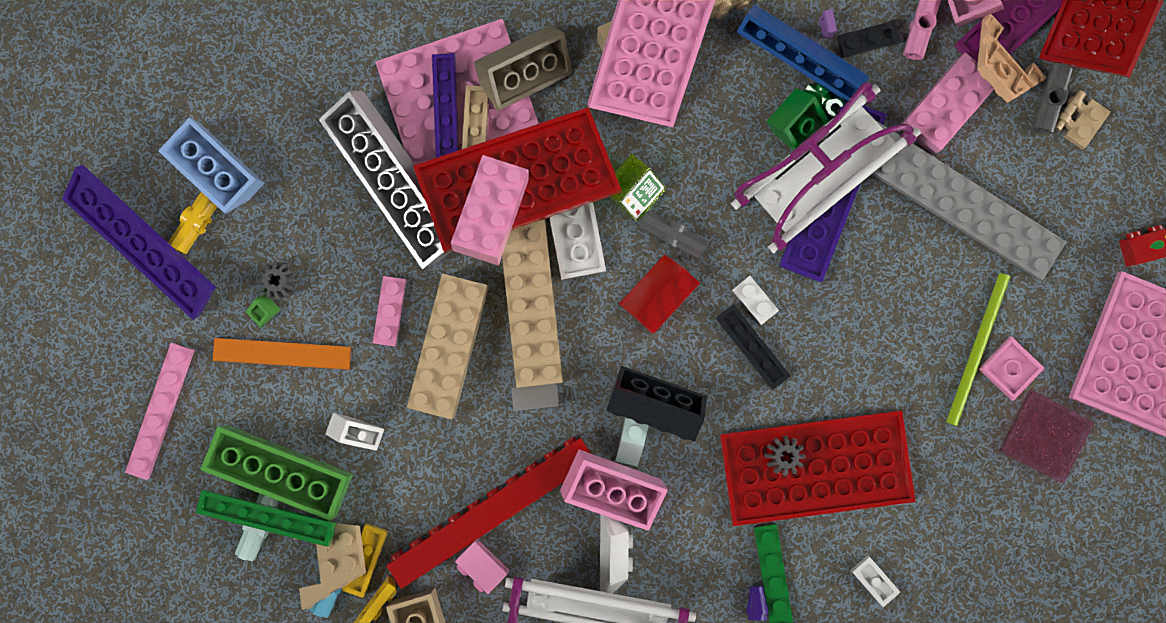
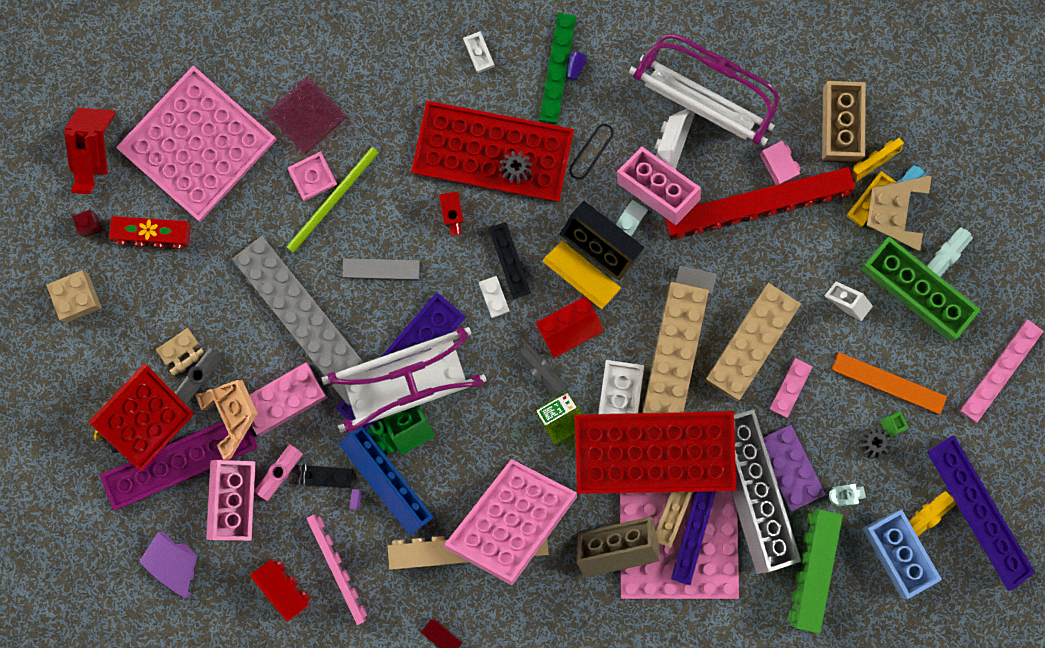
camera: 165 degrees left, 5 degrees down
green plate [196,490,336,547] -> none
bright pink brick [451,155,529,266] -> none
none -> light grey tile [343,258,420,280]
none -> red torso [439,191,464,236]
none -> yellow tile [542,240,621,309]
none -> black piece [570,124,614,180]
none -> medium lavender plate [763,425,826,512]
none -> bright green brick [788,510,843,633]
none -> light aqua hips [829,484,866,506]

